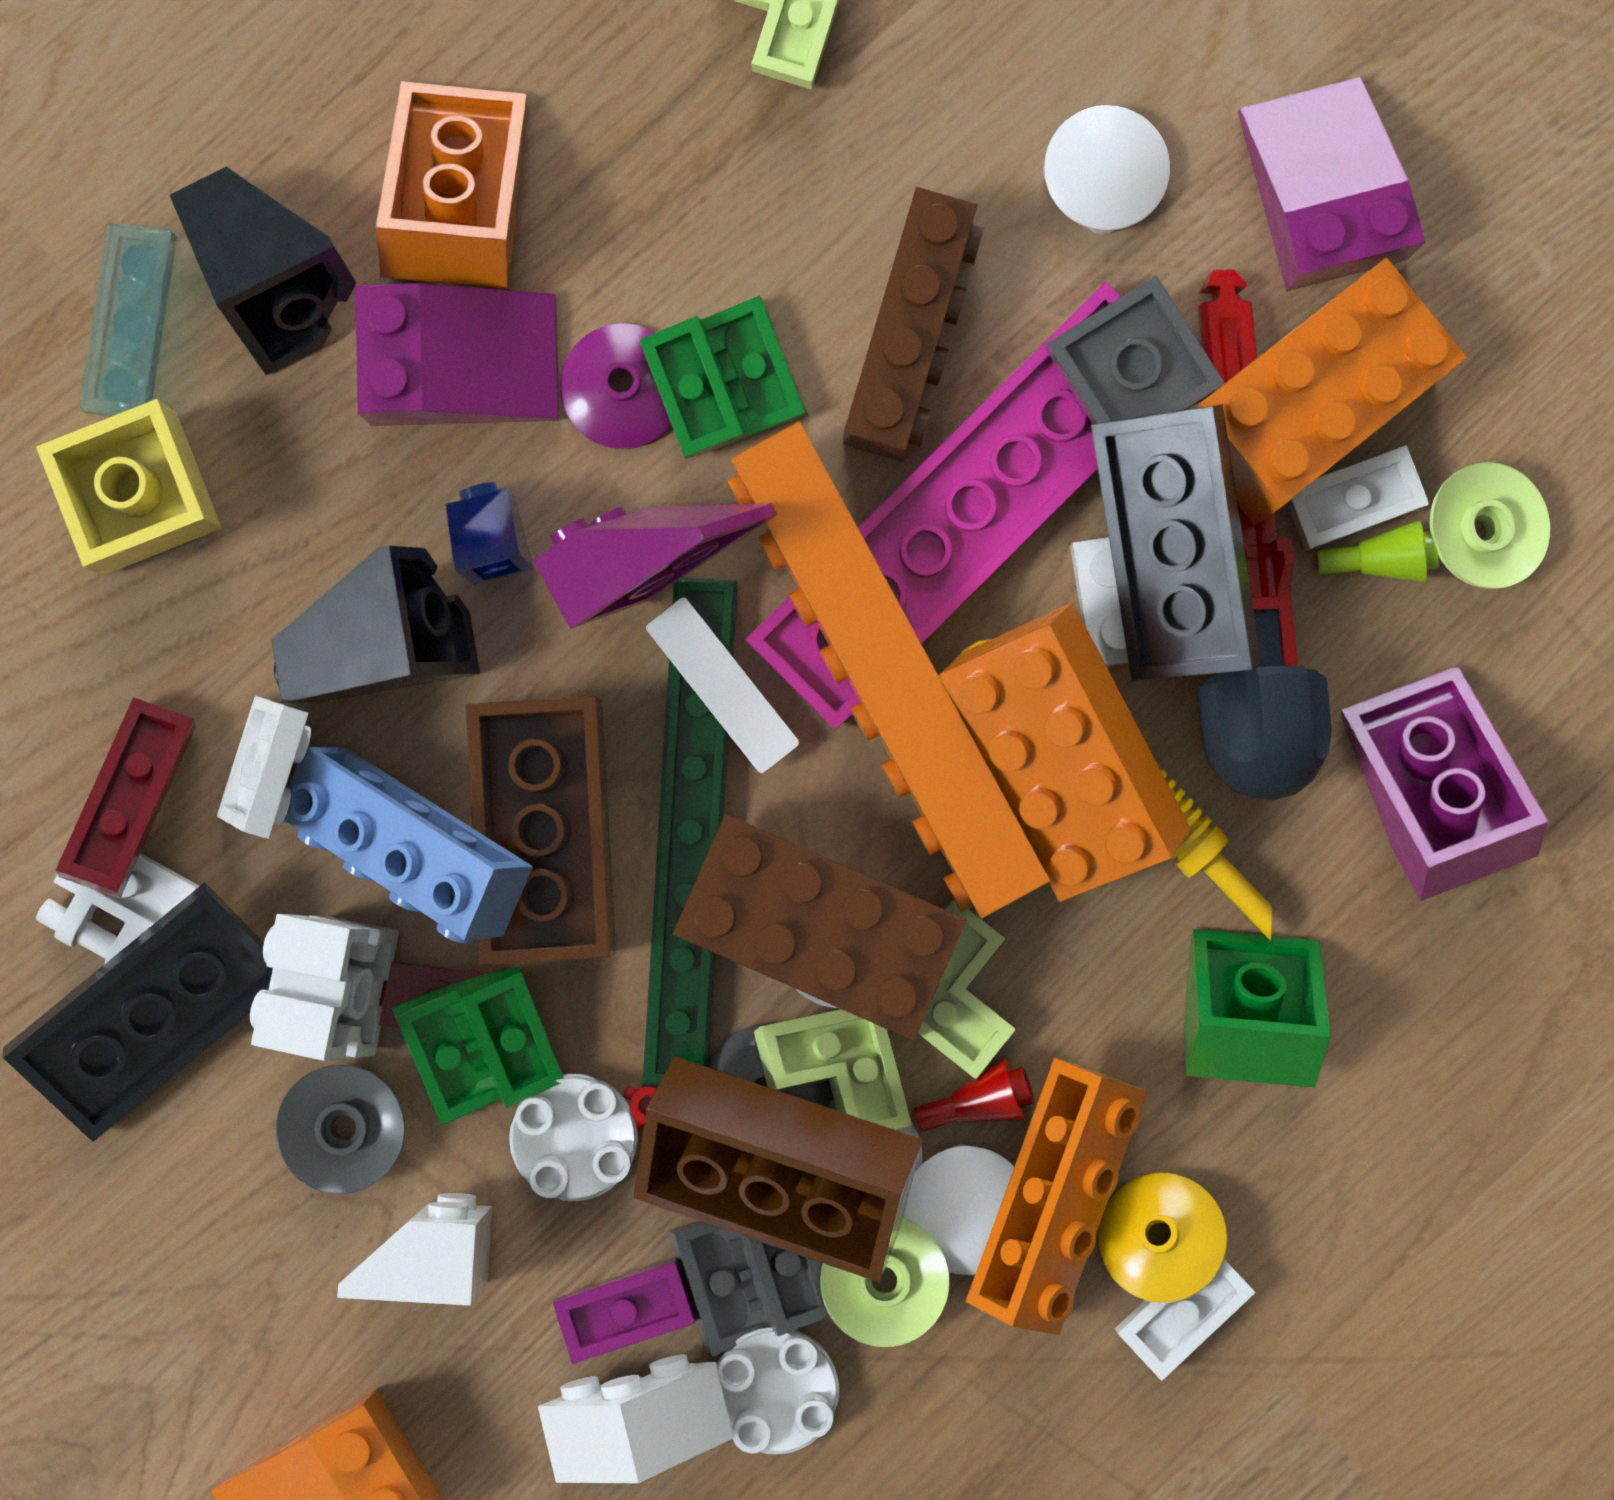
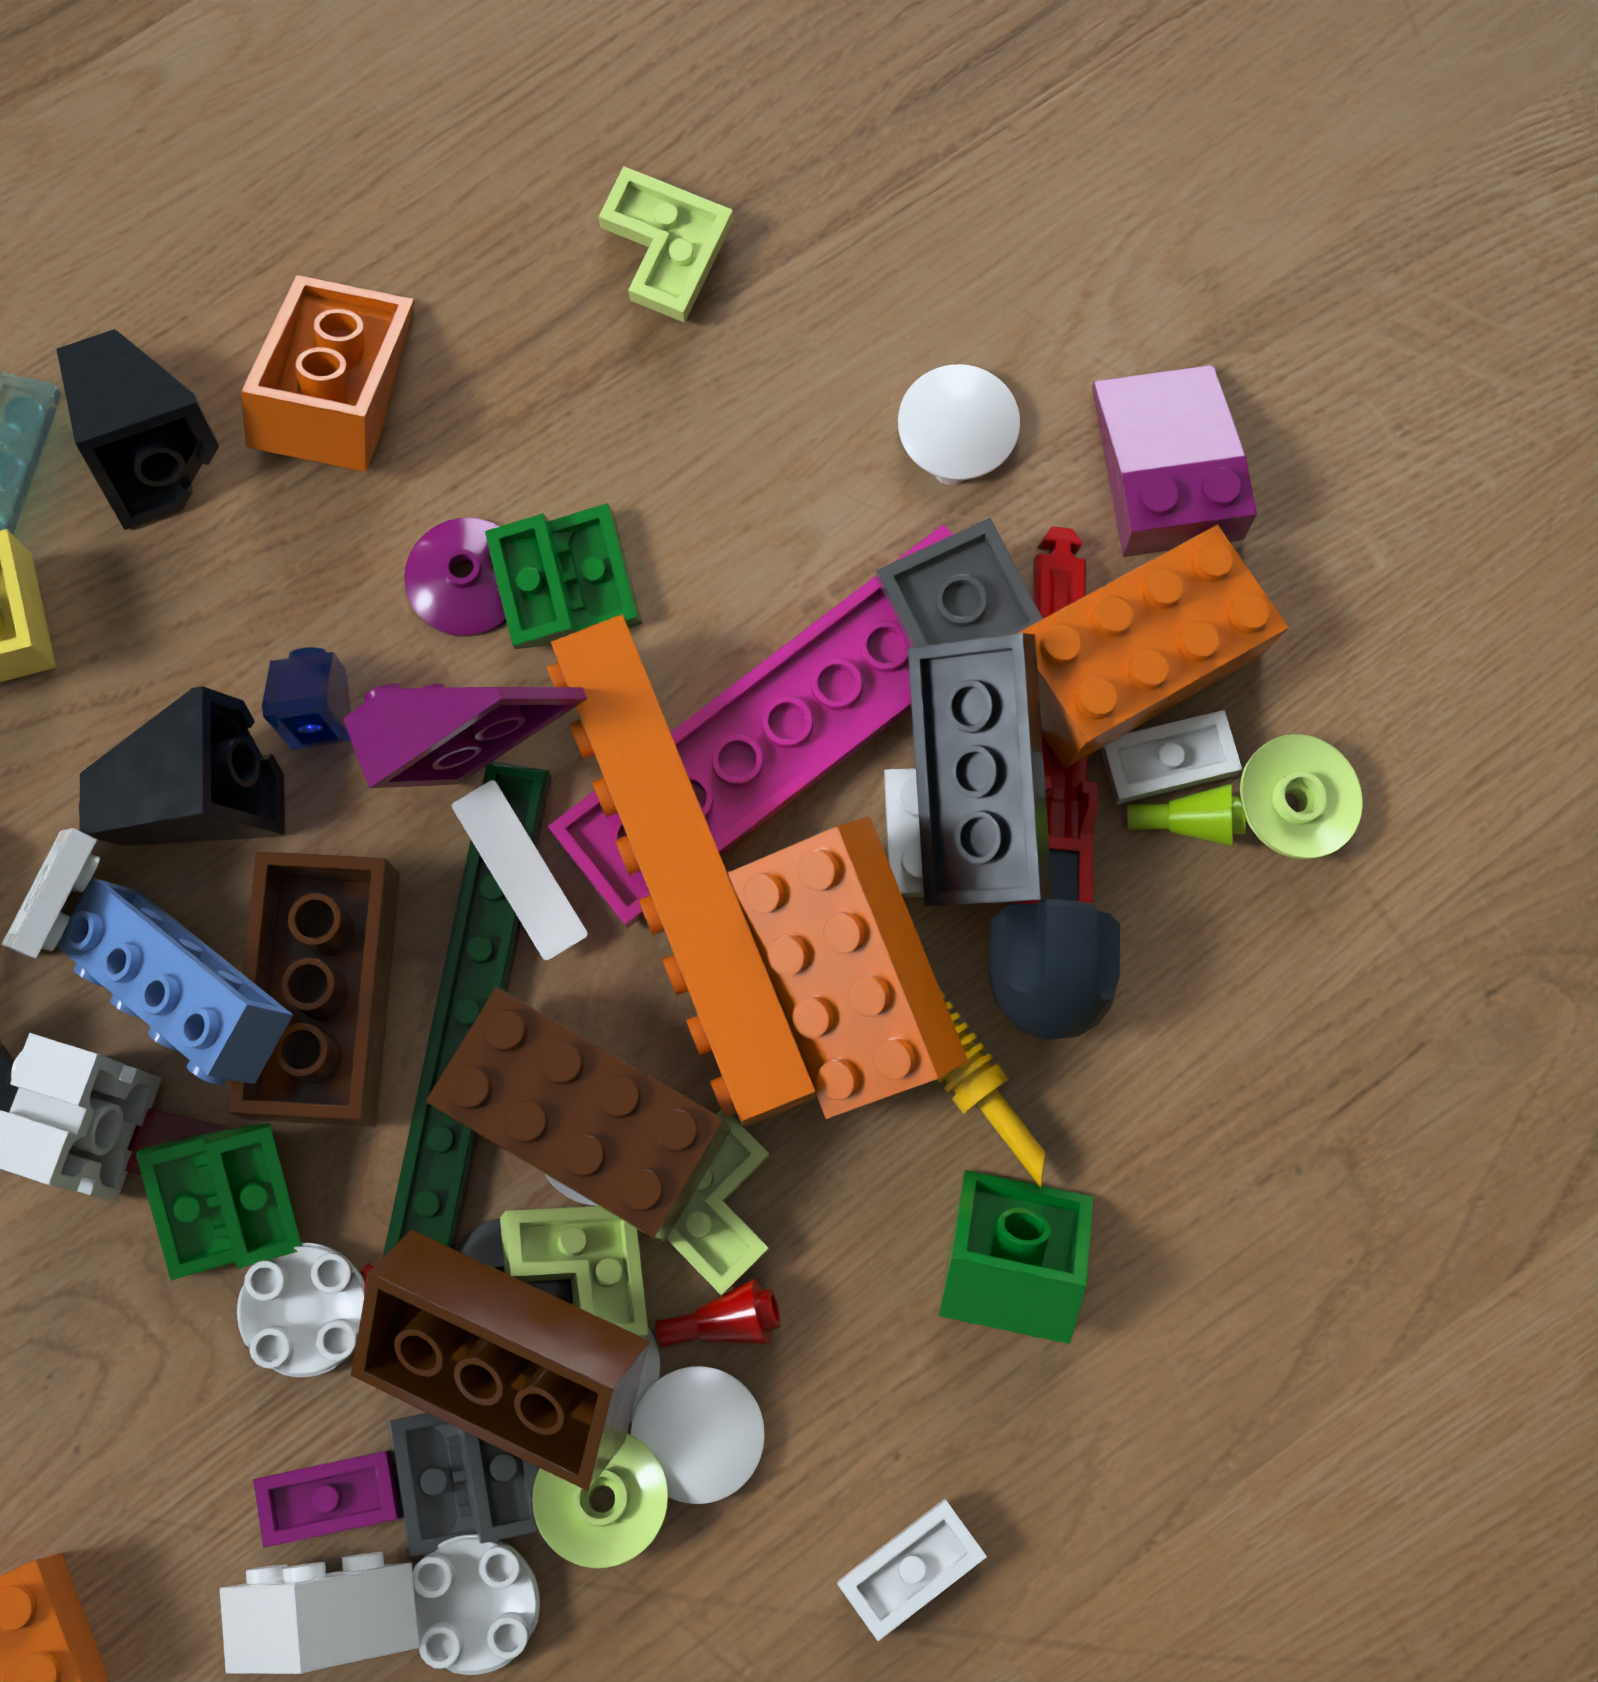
camera: 10 degrees right, 10 degrees down
dark grey dish [276,1064,406,1194] -> none
white slope [337,1193,492,1306] -> none
magenta slope [355,283,559,426] -> none
reddish brown brick [843,187,985,462] -> none
orange brick [965,1057,1148,1335] -> none
yellow dish [1098,1173,1228,1303] -> none
magenta slope [1341,666,1549,901] -> none

